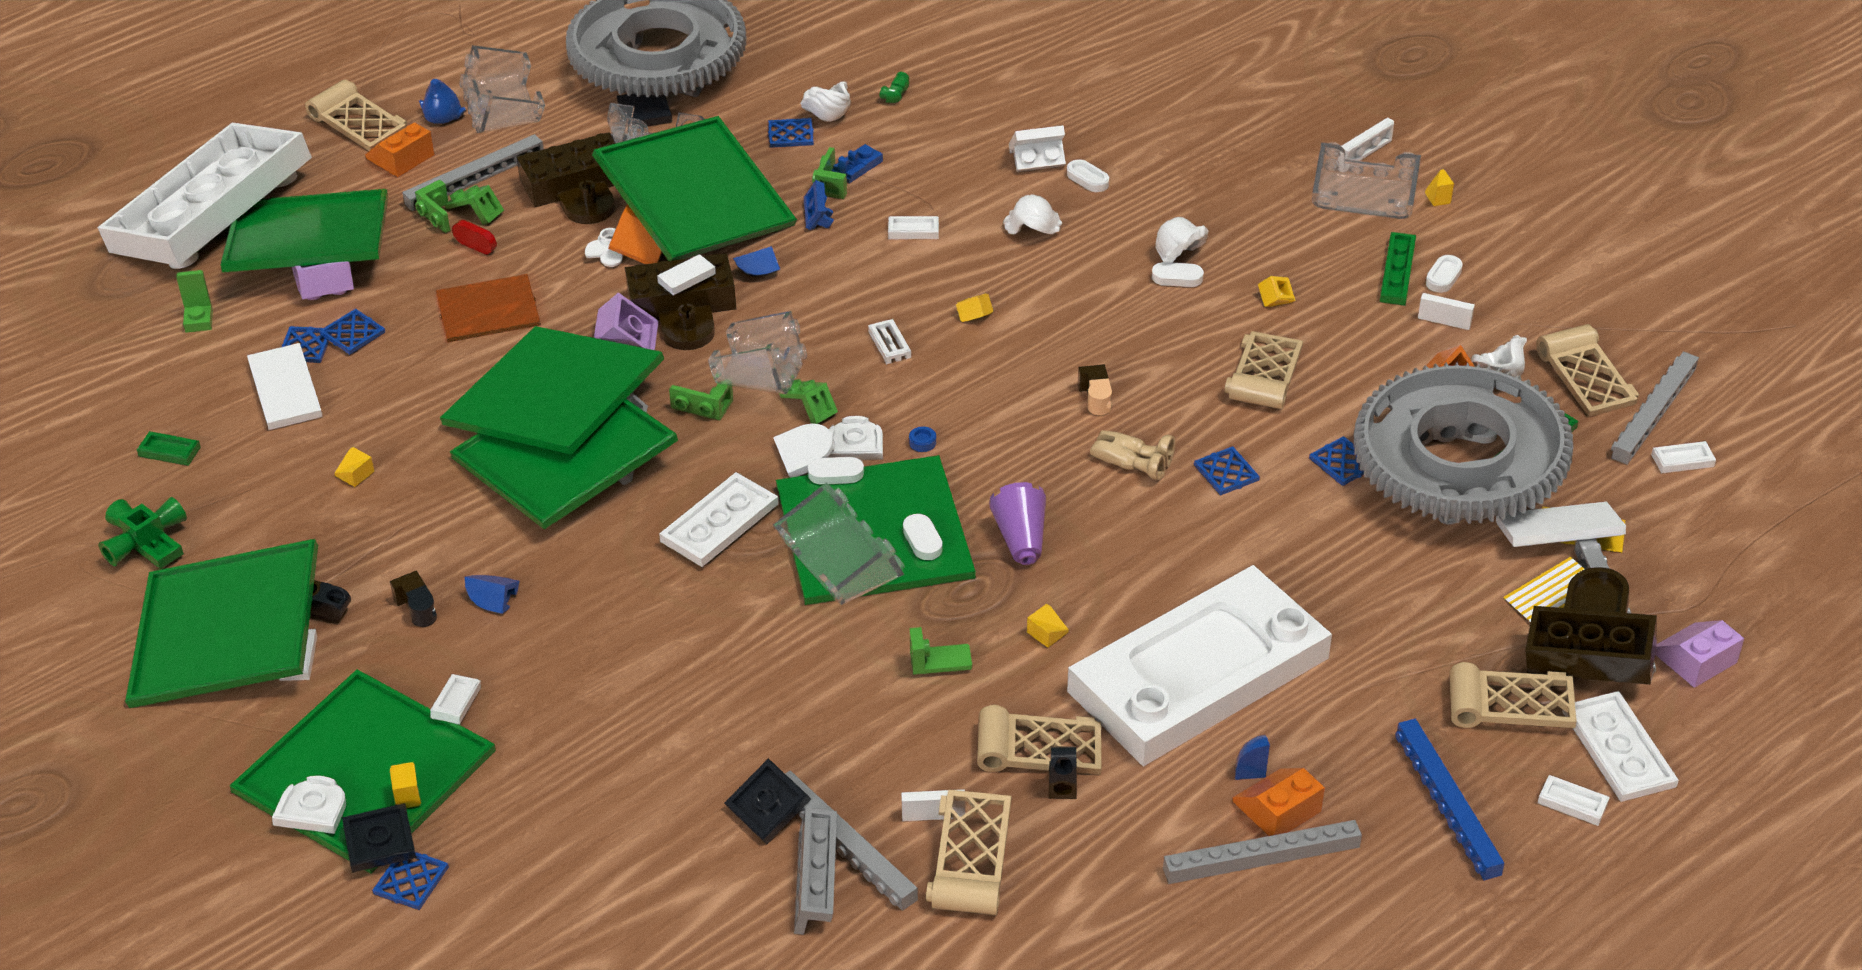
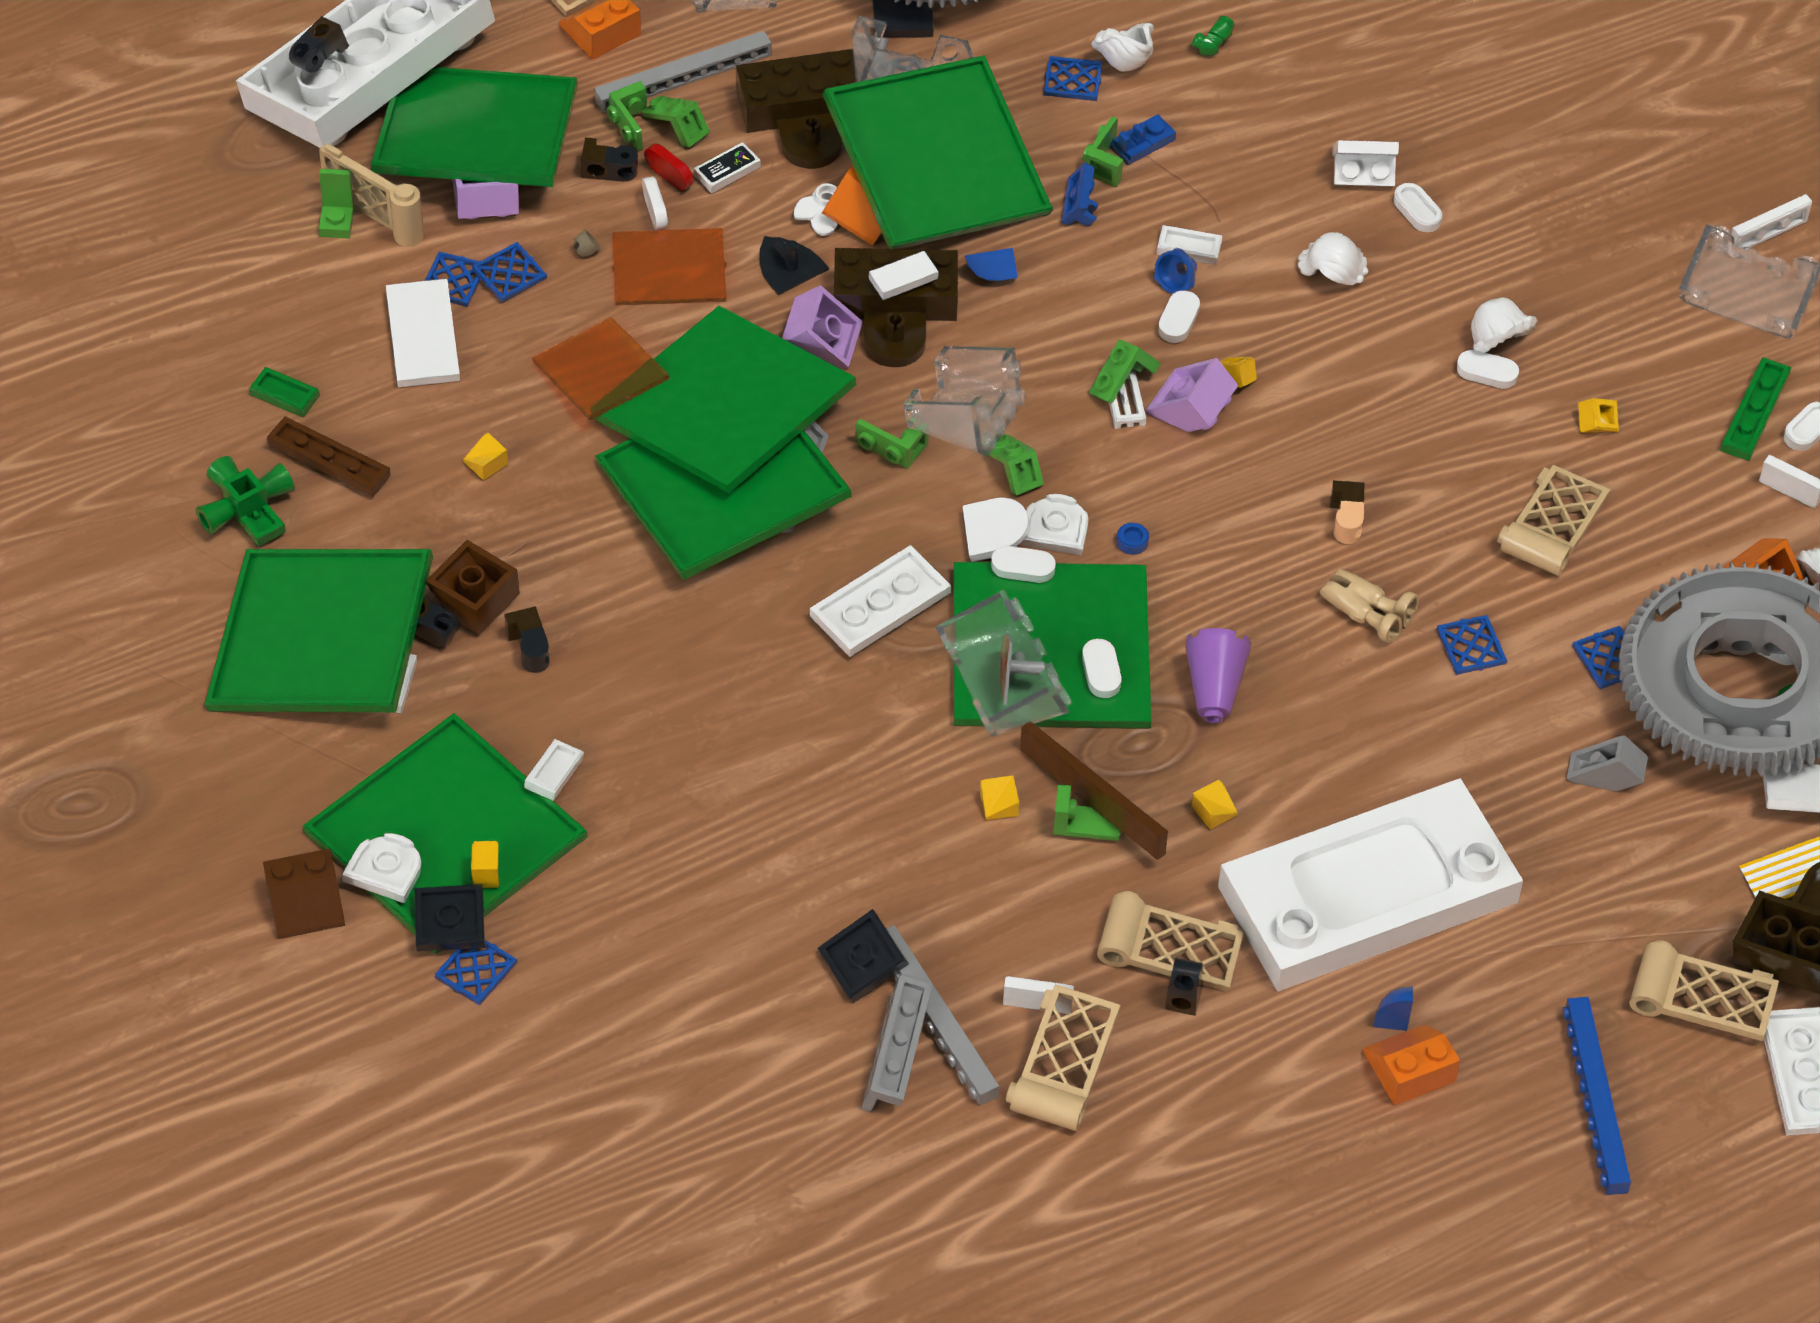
camera: 10 degrees right, 10 degrees up
blue brick [464,575,520,614] -> none
light grey piece [1163,820,1362,884] -> none
white tile [1538,775,1610,826] -> none
none -> reddish brown slope [263,848,345,939]
none -> reddish brown plate [267,416,390,497]
none -> leg [289,16,349,73]
none -> tan piece [319,144,424,247]
none -> reddish brown slope [426,540,520,635]
none -> clear orange piece [532,317,670,420]
none -> dark tan hinge [573,229,600,257]
none -> leg [581,137,638,182]
none -> white tile [642,176,668,231]
none -> tile [694,142,761,194]
none -> black shield [760,236,829,296]
none -> yellow slope [980,775,1019,820]
none -> light grey shield [1000,634,1045,705]
none -> reddish brown tile [1020,721,1168,860]
none -> bright green bracket [1089,339,1161,404]
none -> lavender slope [1146,358,1238,432]
none -> blue piece [1154,248,1197,293]
none -> white tile [1158,291,1200,343]
none -> light grey slope [1567,735,1648,791]

